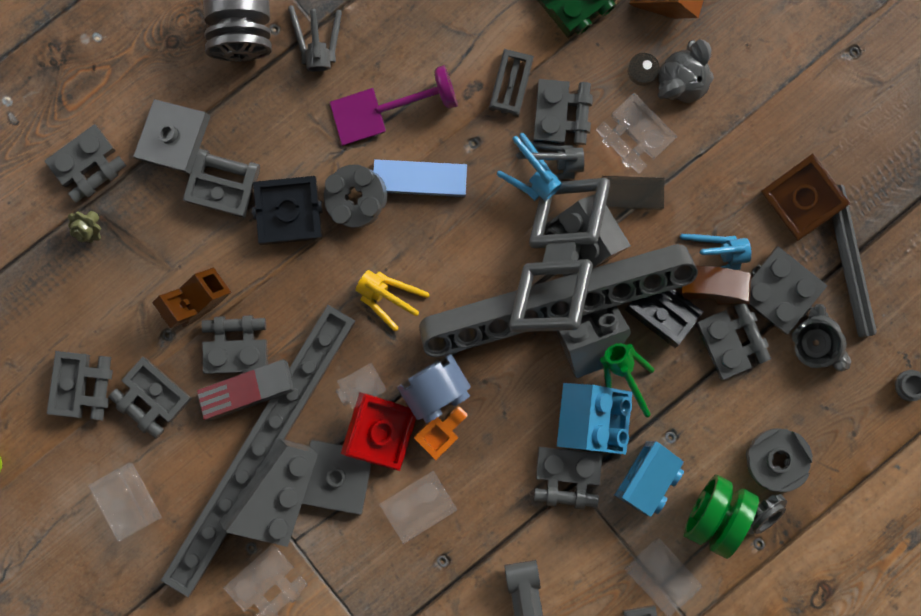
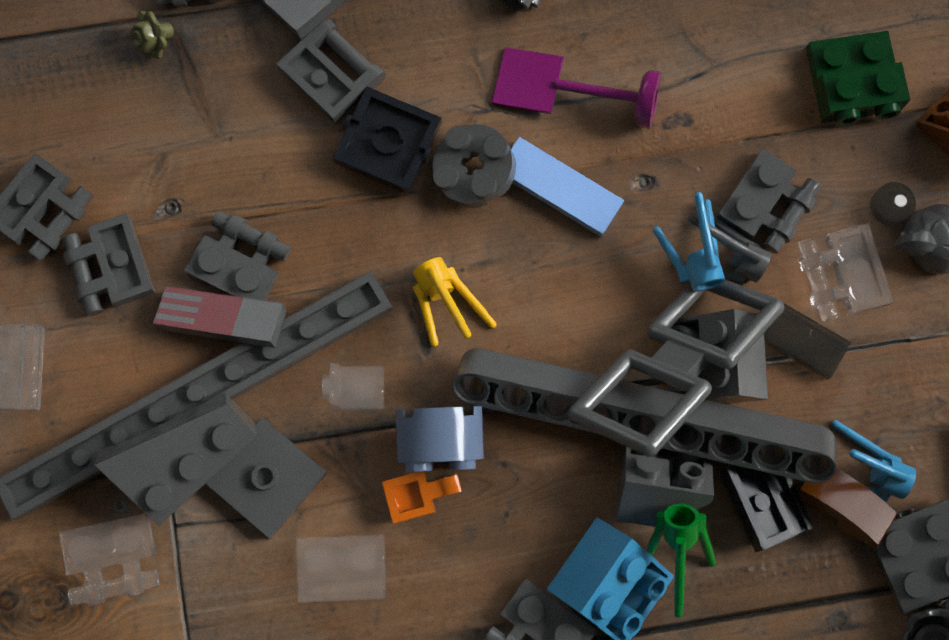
camera: 30 degrees right, 5 degrees down
reddish brown brick [152,267,232,328] -> none
red plate [340,392,416,471] -> none
dark grey tile [489,49,534,117] -> none
dark grey plate [695,304,771,380] -> none

